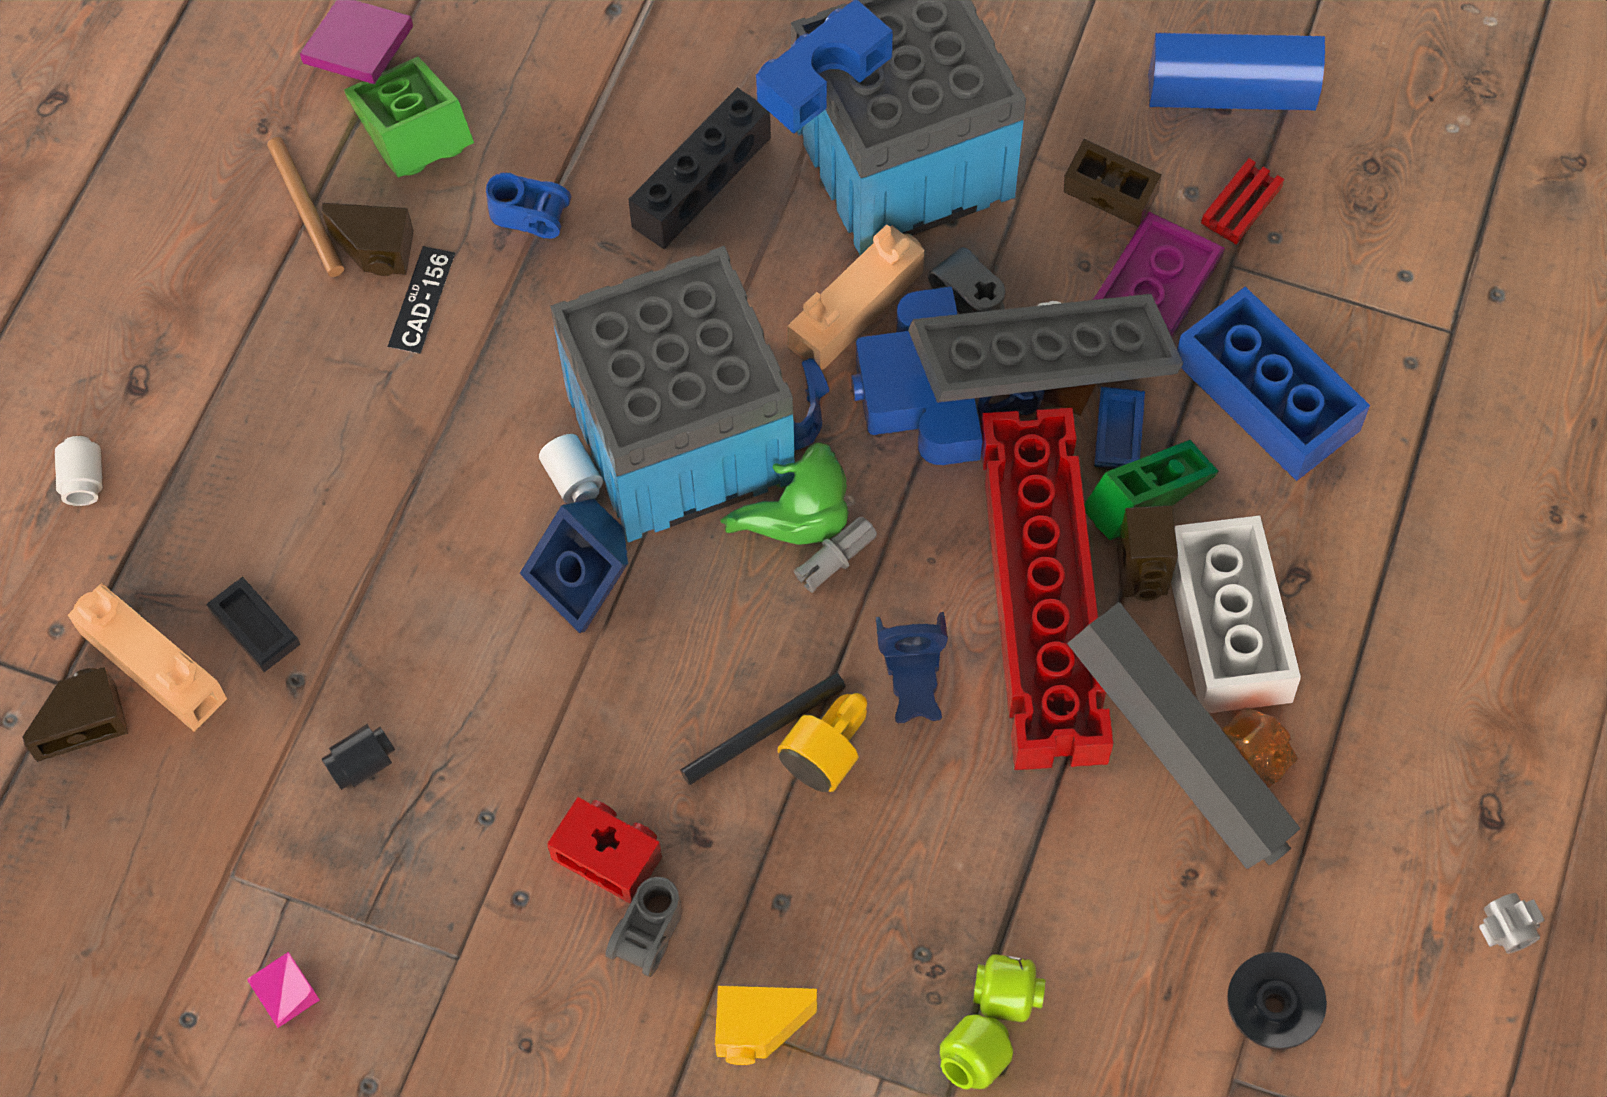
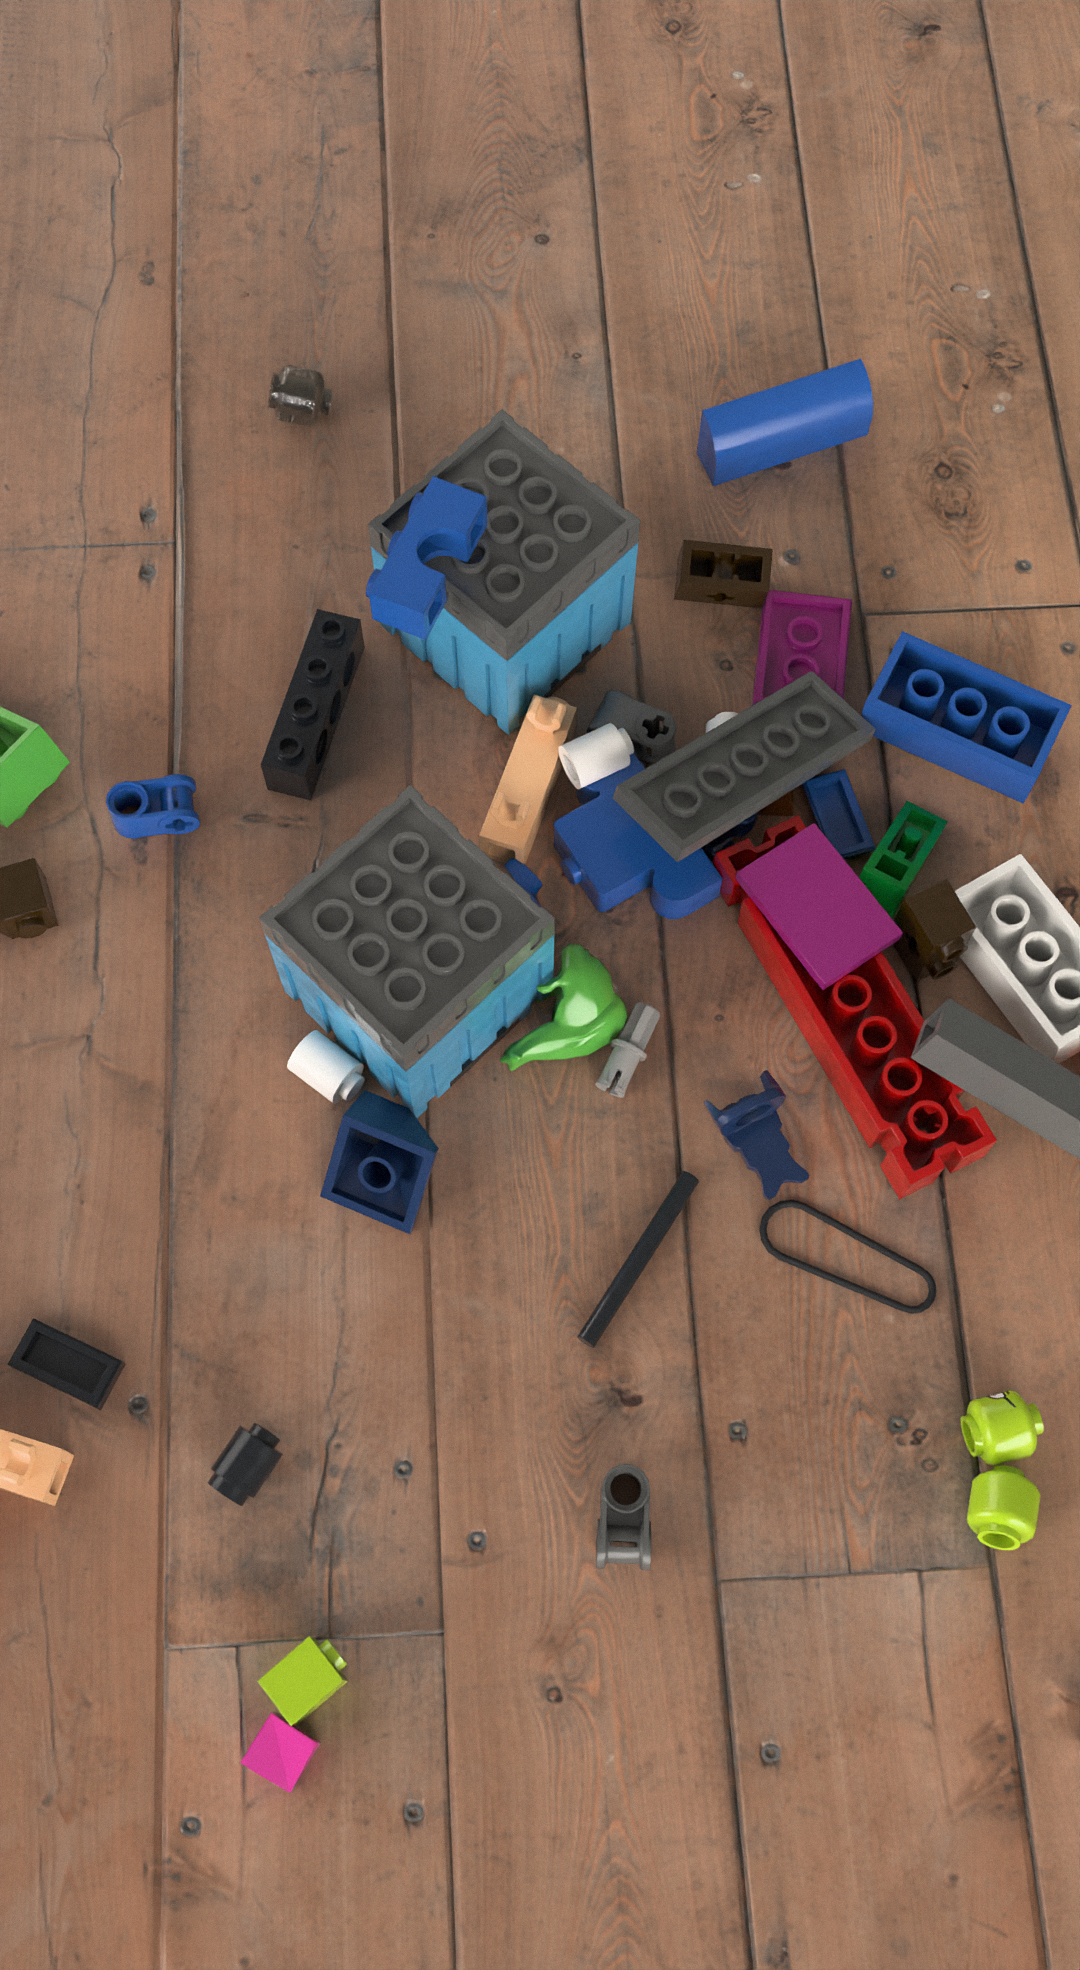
camera: 25 degrees left, 5 degrees up
black sticker [387,246,455,354] -> none
red brick [547,797,662,904] -> none
yellow slope [715,986,817,1065] -> none
yellow piece [777,693,867,792] -> none
red tile [1201,158,1284,245] -> none
none -> lime brick [257,1636,348,1726]
none -> white brick [558,723,634,789]
none -> magenta tile [735,823,903,990]
none -> black piece [759,1200,937,1314]

